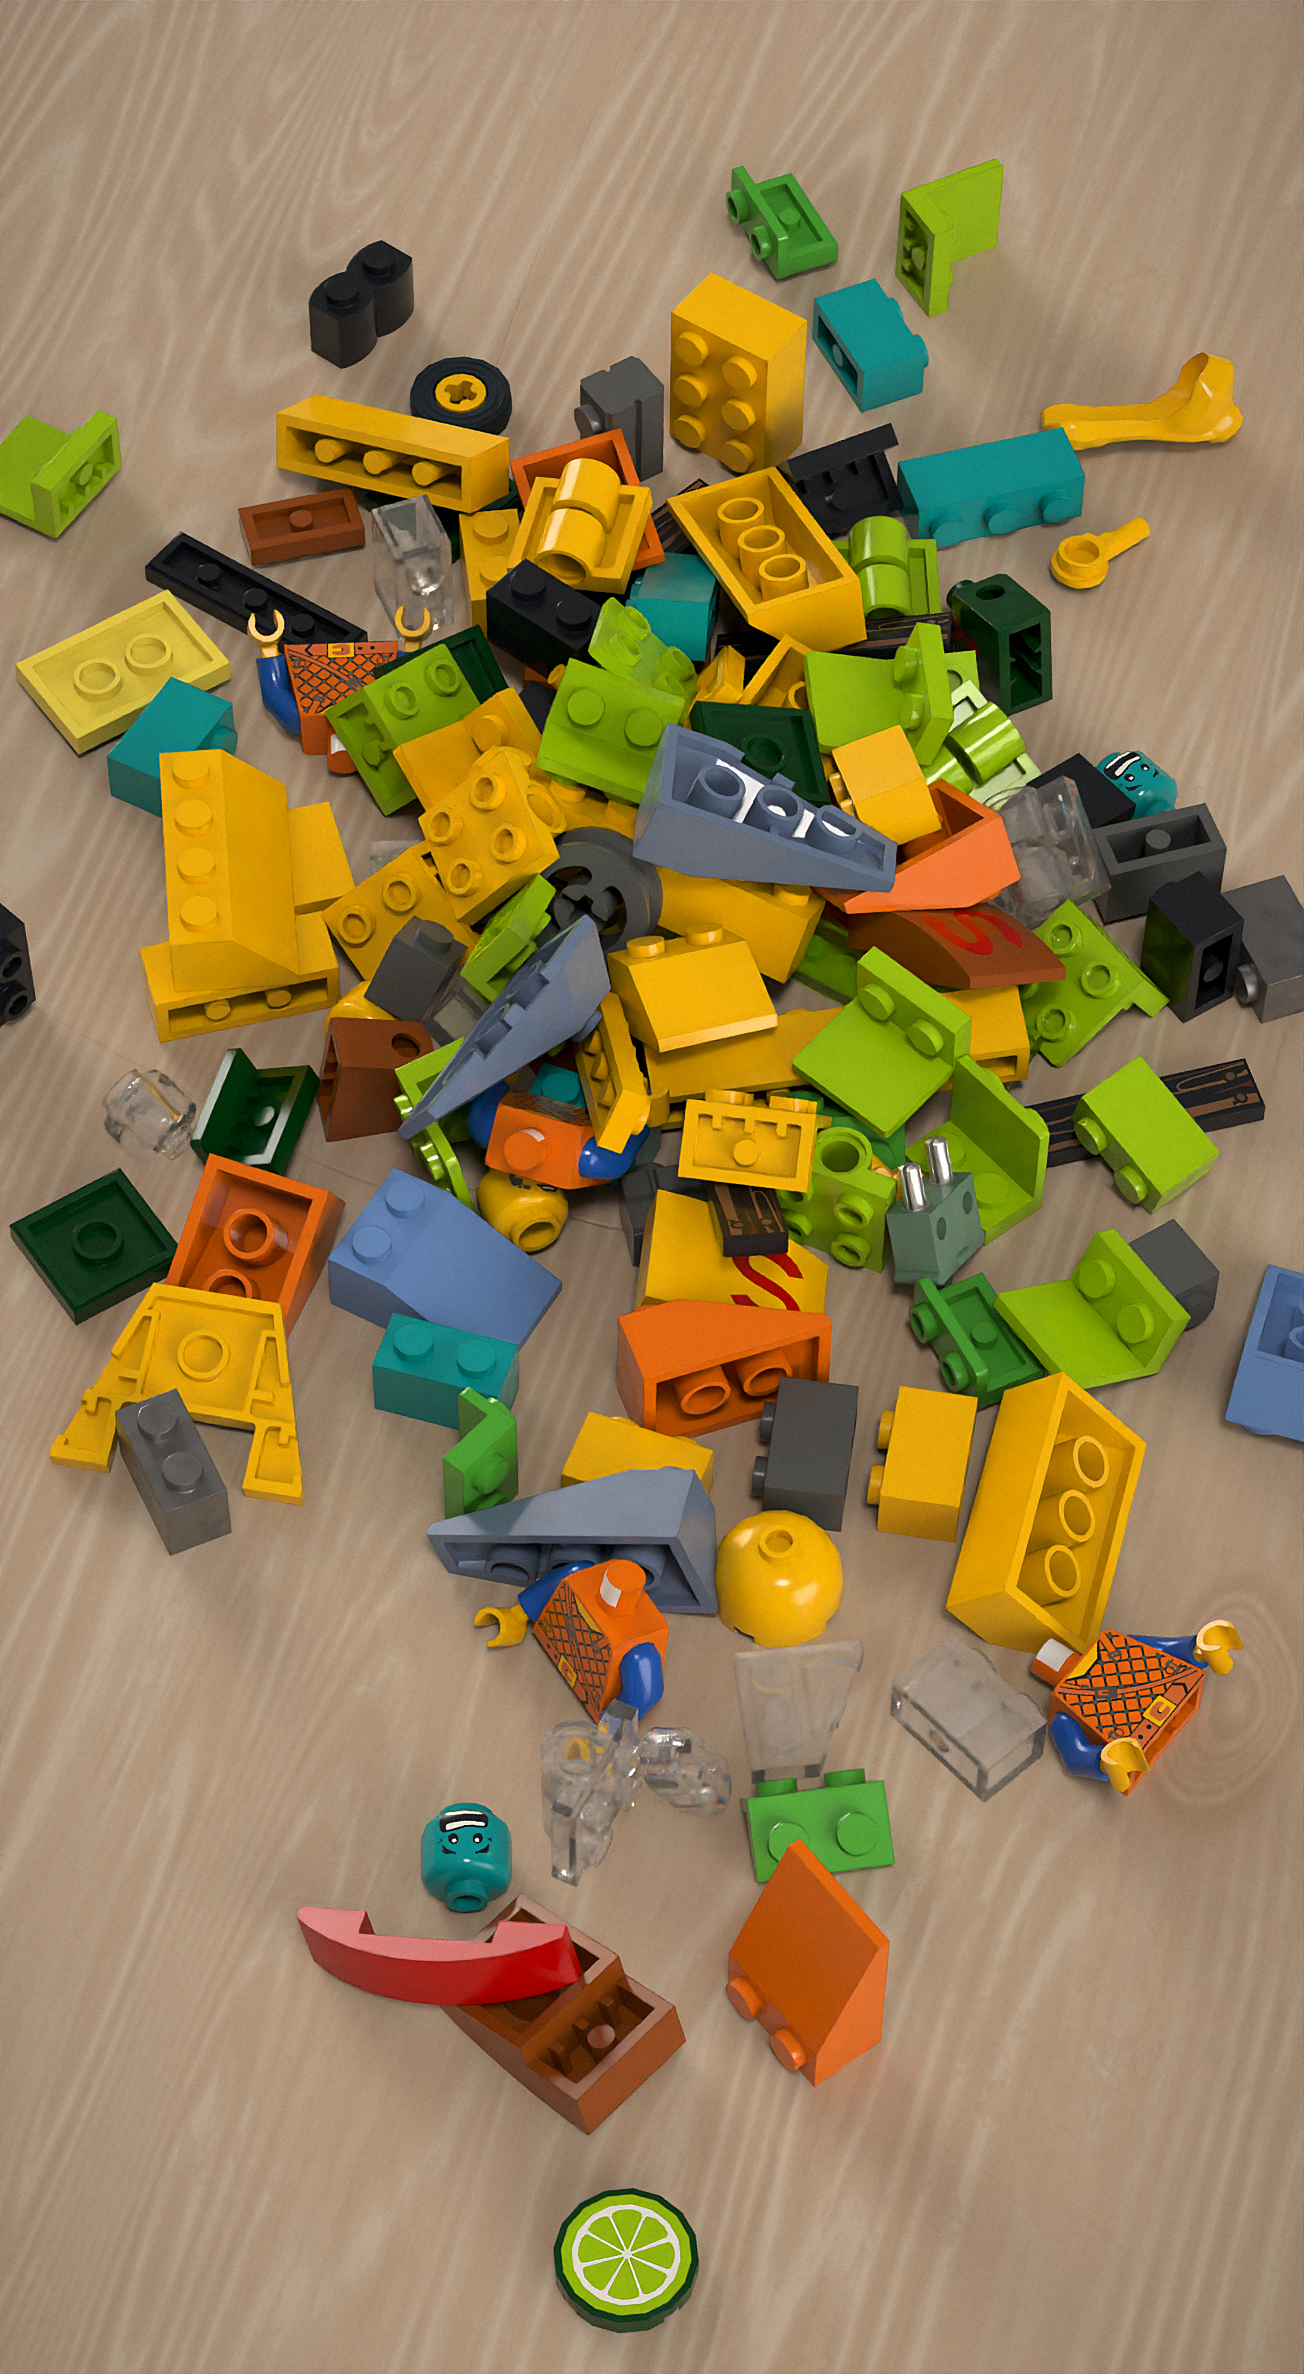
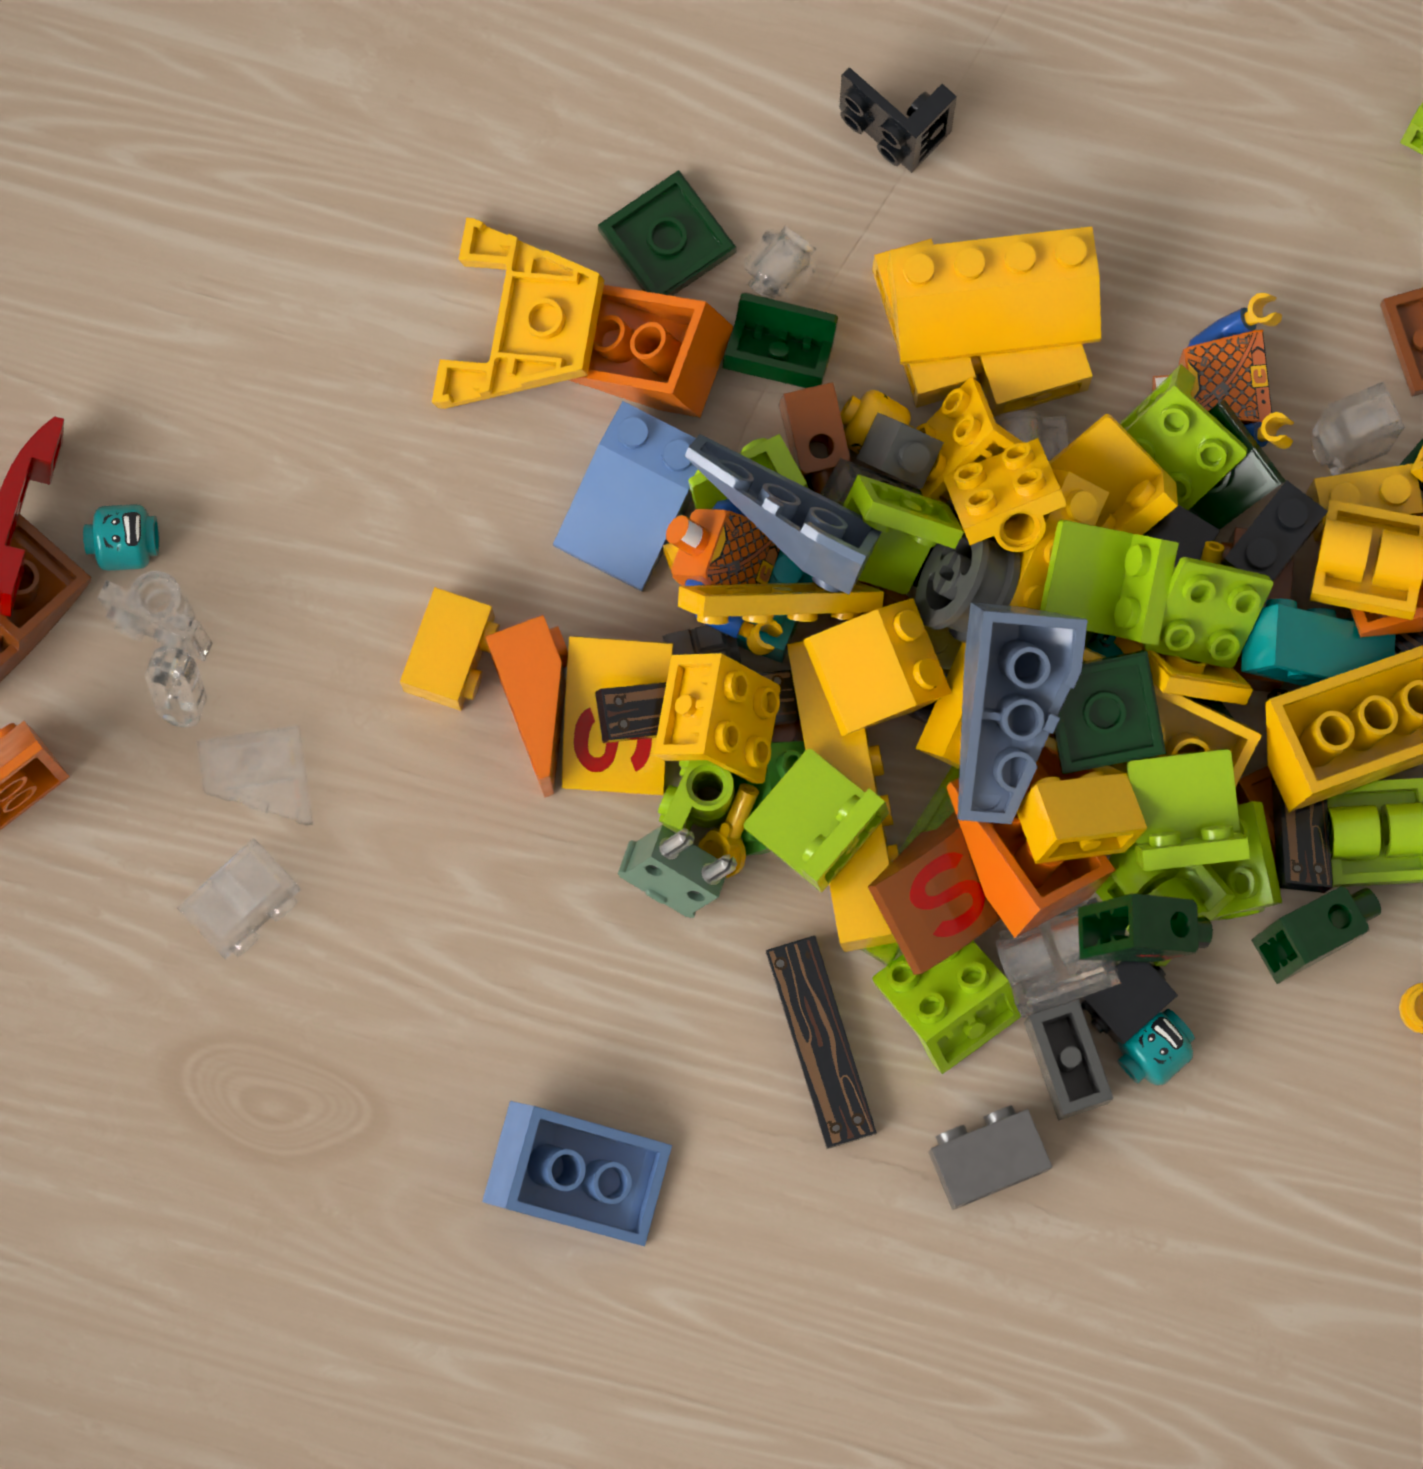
camera: 90 degrees right, 25 degrees up
light yellow plate [15,589,231,754] -> none
teal brick [107,677,238,818] -> none
flat silver brick [115,1388,232,1556] -> none
black tile [145,531,368,654] -> none
teal brick [372,1313,519,1430] -> none
sand blue wedge [427,1466,719,1614] -> none
bright green bracket [442,1387,518,1520] -> none
torso [474,1558,669,1773] -> none
yellow cylinder [715,1510,844,1648] -> none
bright green bracket [741,1768,895,1883] -> none
dark grey brick [751,1377,859,1532] -> none
yellow brick [867,1386,978,1543] -> none
lime bracket [905,1054,1050,1246] -> none
bright green bracket [909,1272,1044,1410] -> none
yellow slope [945,1372,1147,1656] -> none
lime bracket [993,1229,1191,1389] -> none
torso [1031,1620,1244,1796] -> none
lime brick [1071,1055,1220,1215] -> none
dark grey brick [1128,1219,1220,1328] -> none
black brick [1140,871,1244,1024] -> none
none -> dark green torso [1078,894,1213,962]

